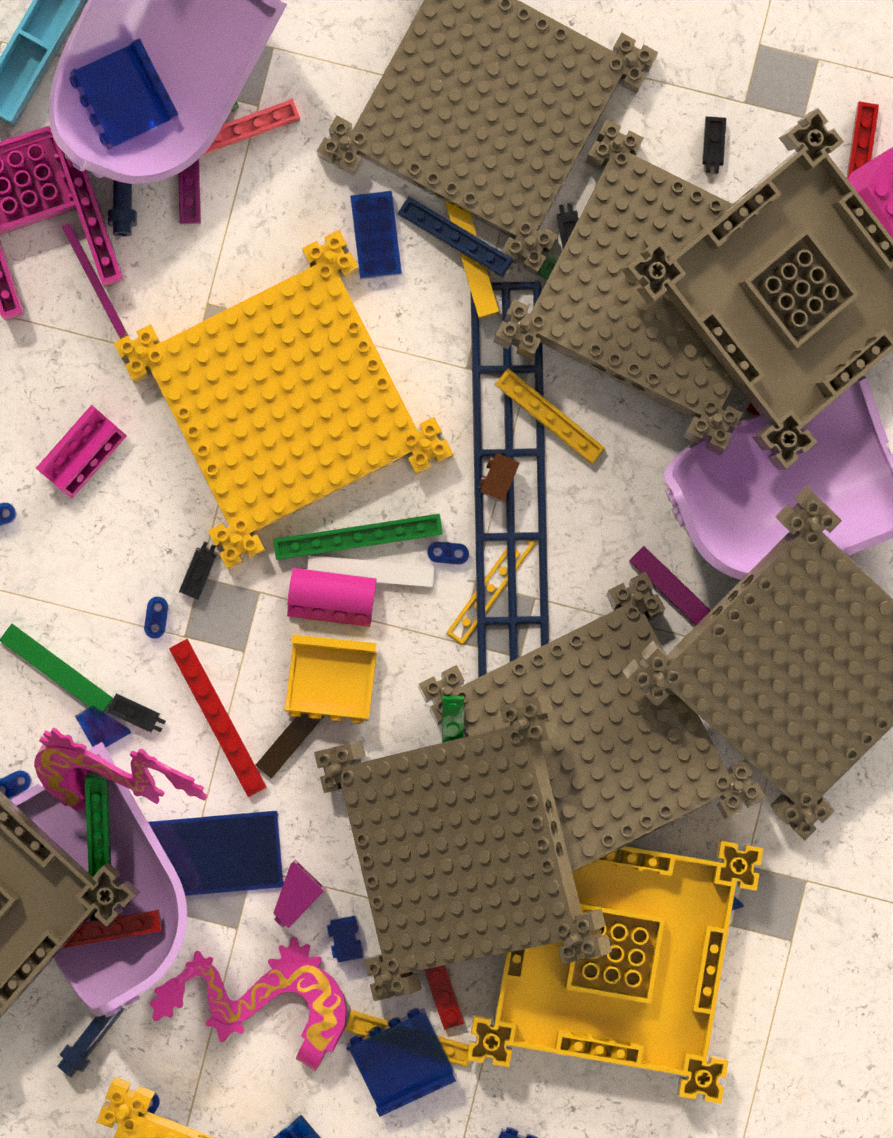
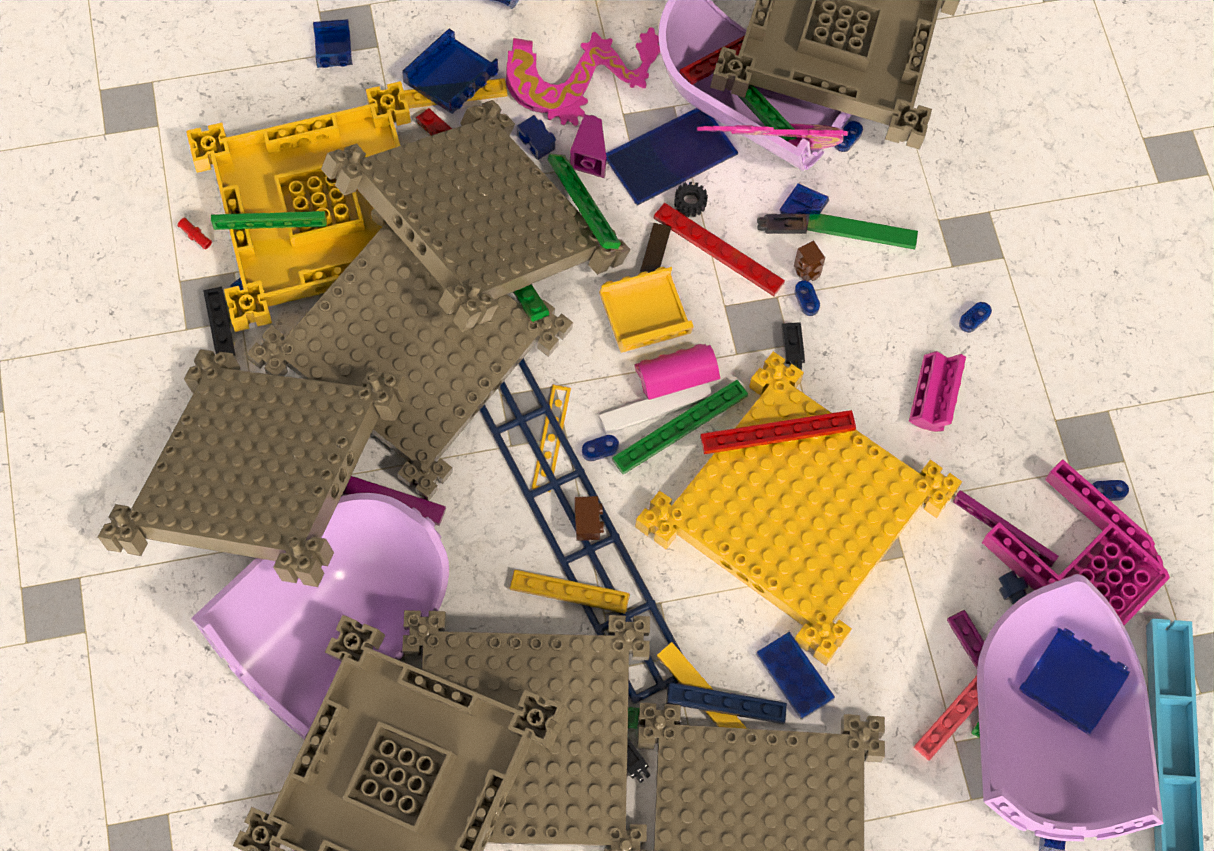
camera: 150 degrees right, 20 degrees down
none -> red pin [177,217,212,250]
none -> black plate [203,286,236,356]
none -> green tile [211,211,327,230]
none -> green plate [547,154,621,249]
none -> black tyre [674,182,708,217]
none -> red plate [700,410,856,454]
none -> reddish brown brick [794,240,826,283]

